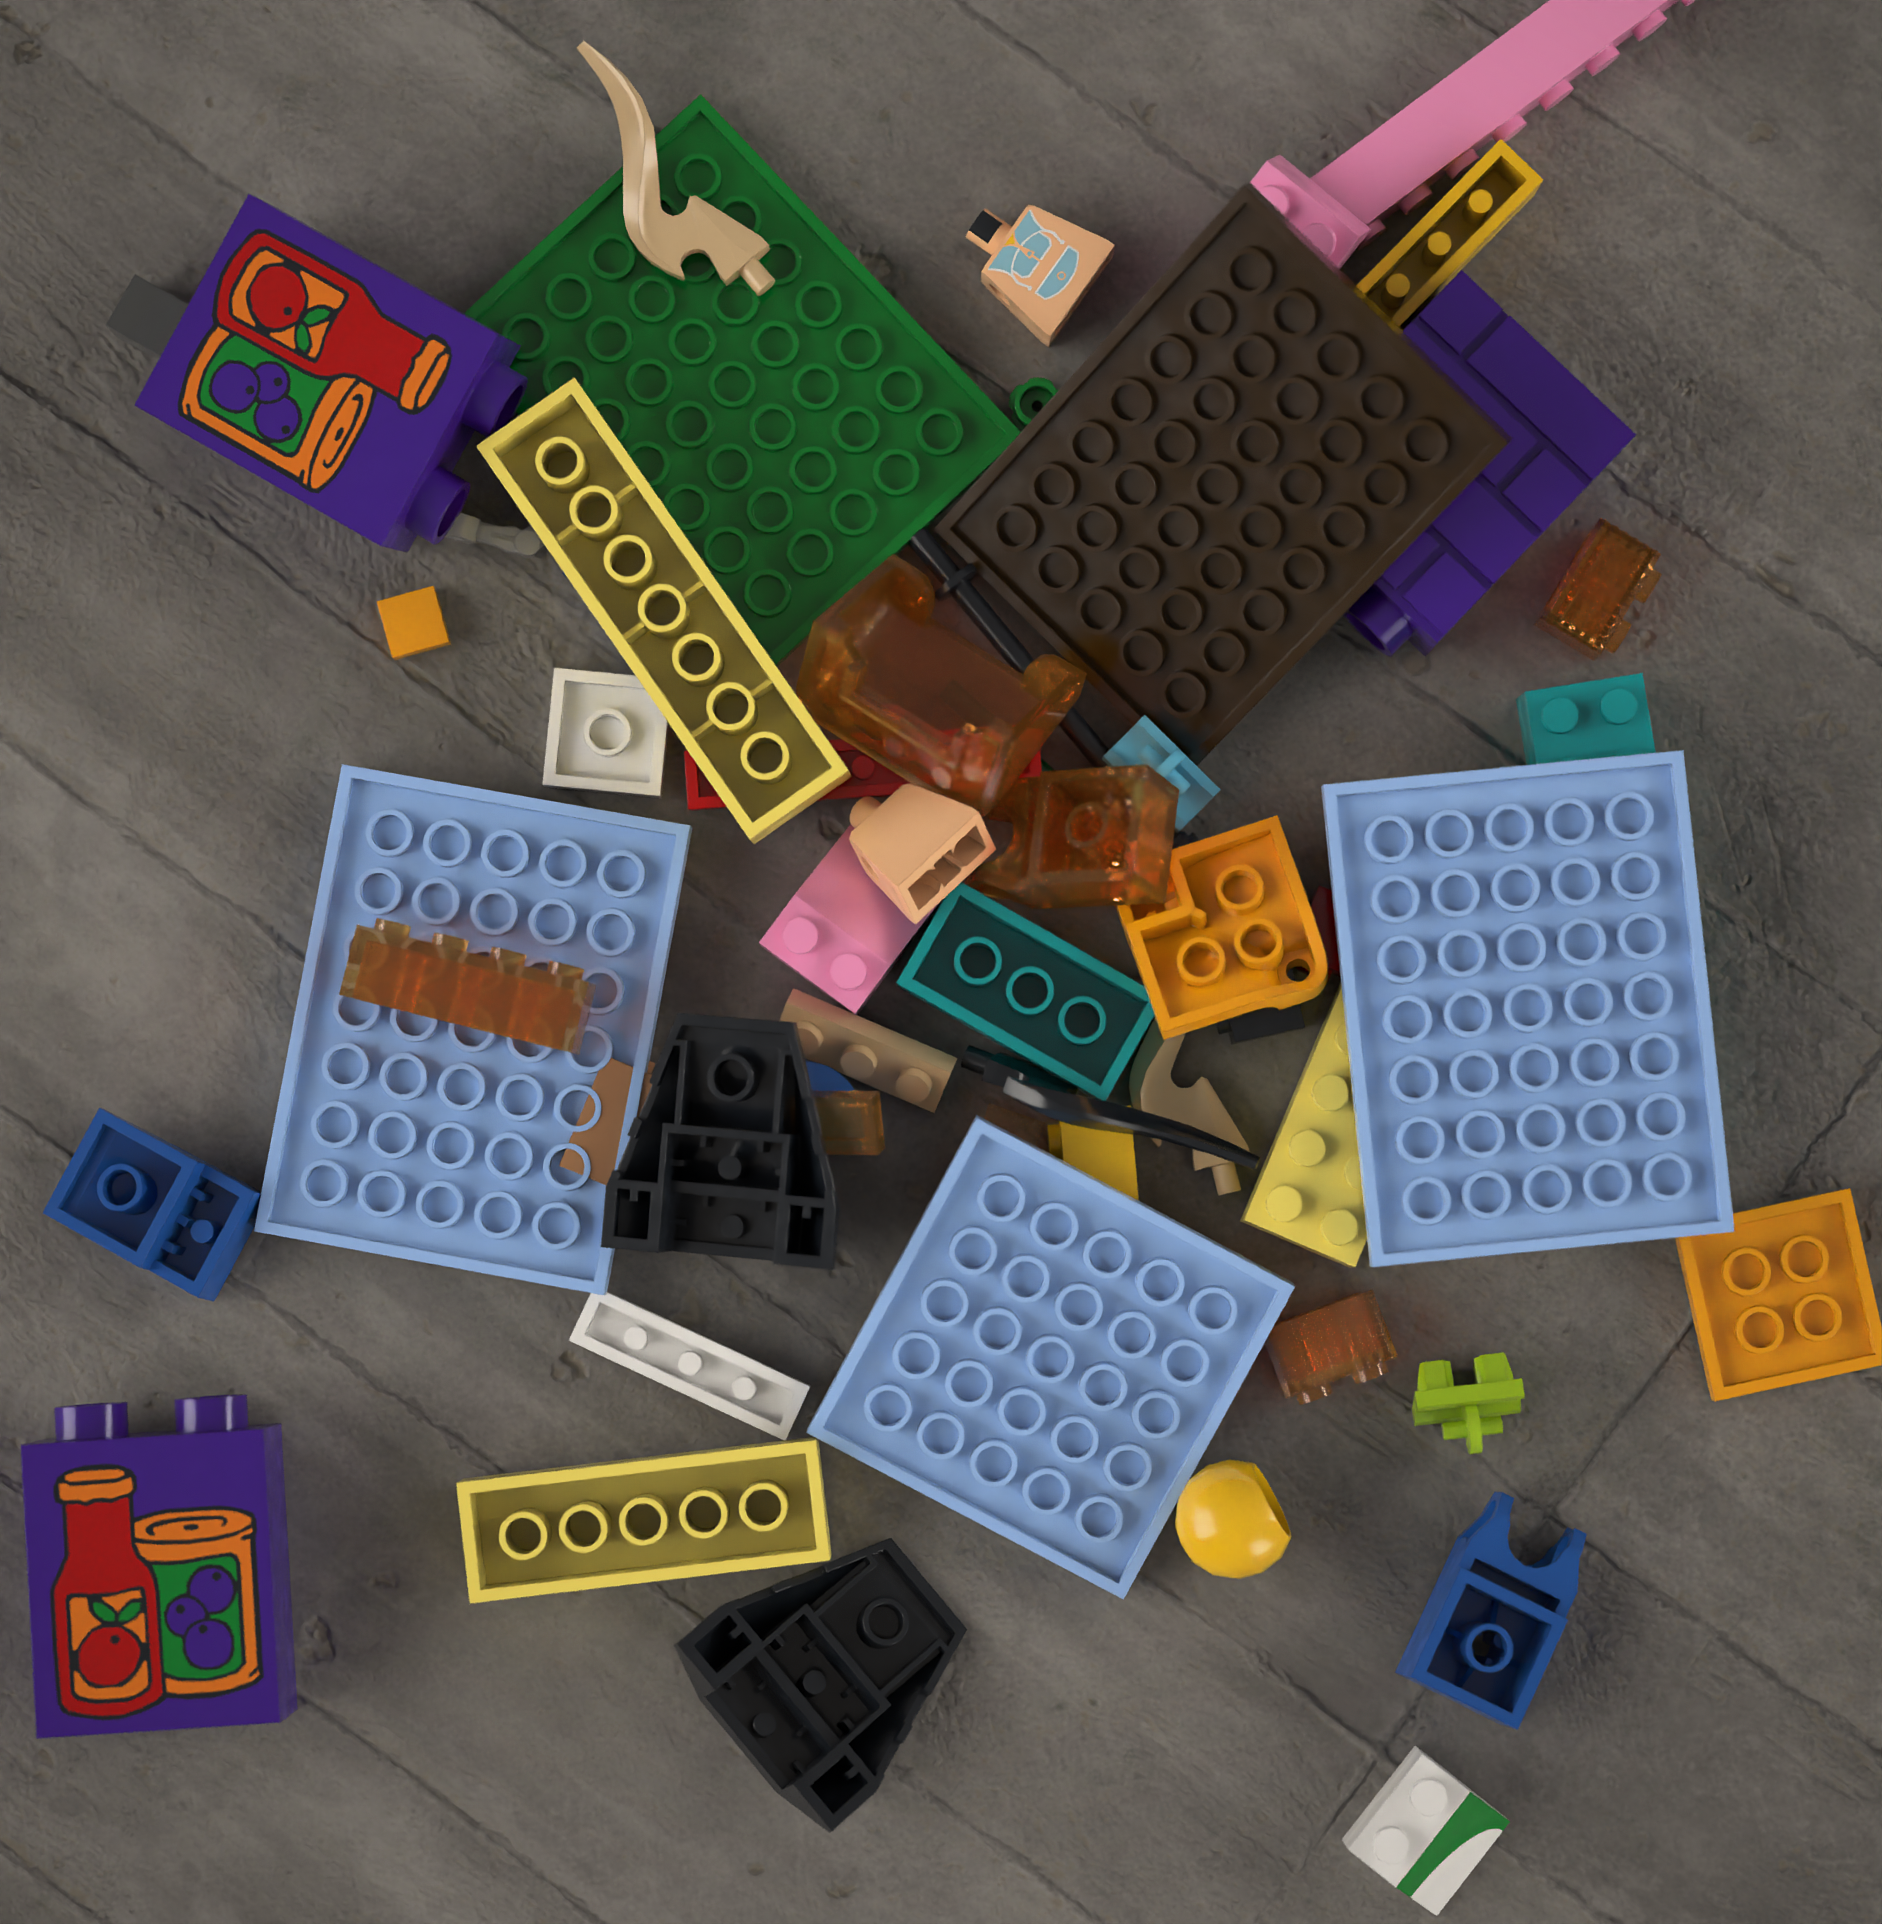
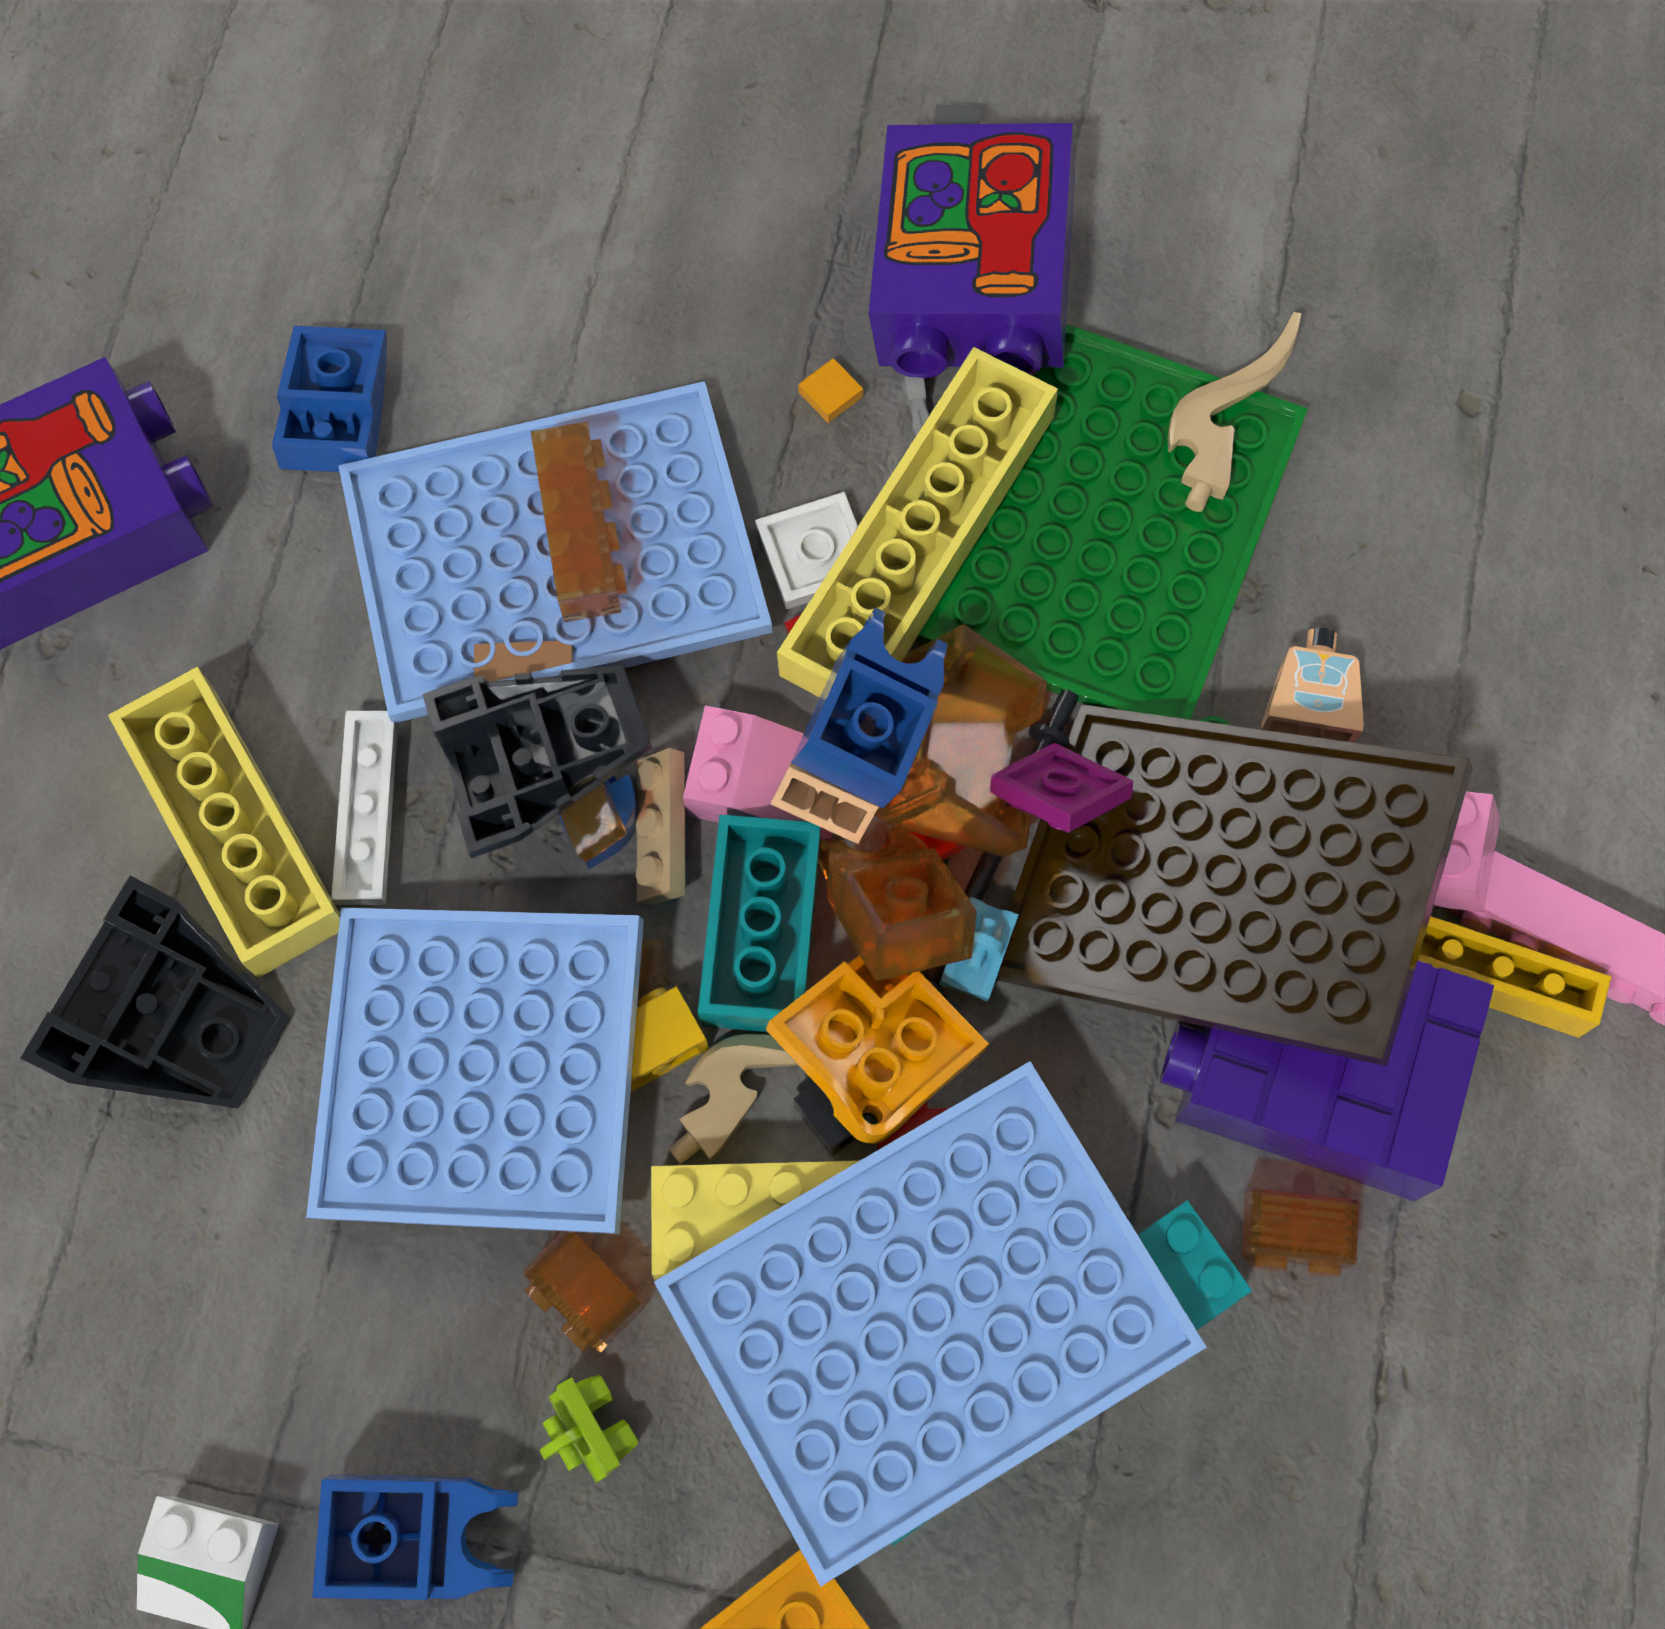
camera: 65 degrees right, 15 degrees down
black piece [961,1045,1260,1170] -> none
yellow helmet [1175,1459,1291,1579] -> none
none -> blue brick [791,607,948,808]
none -> magenta plate [989,743,1134,833]

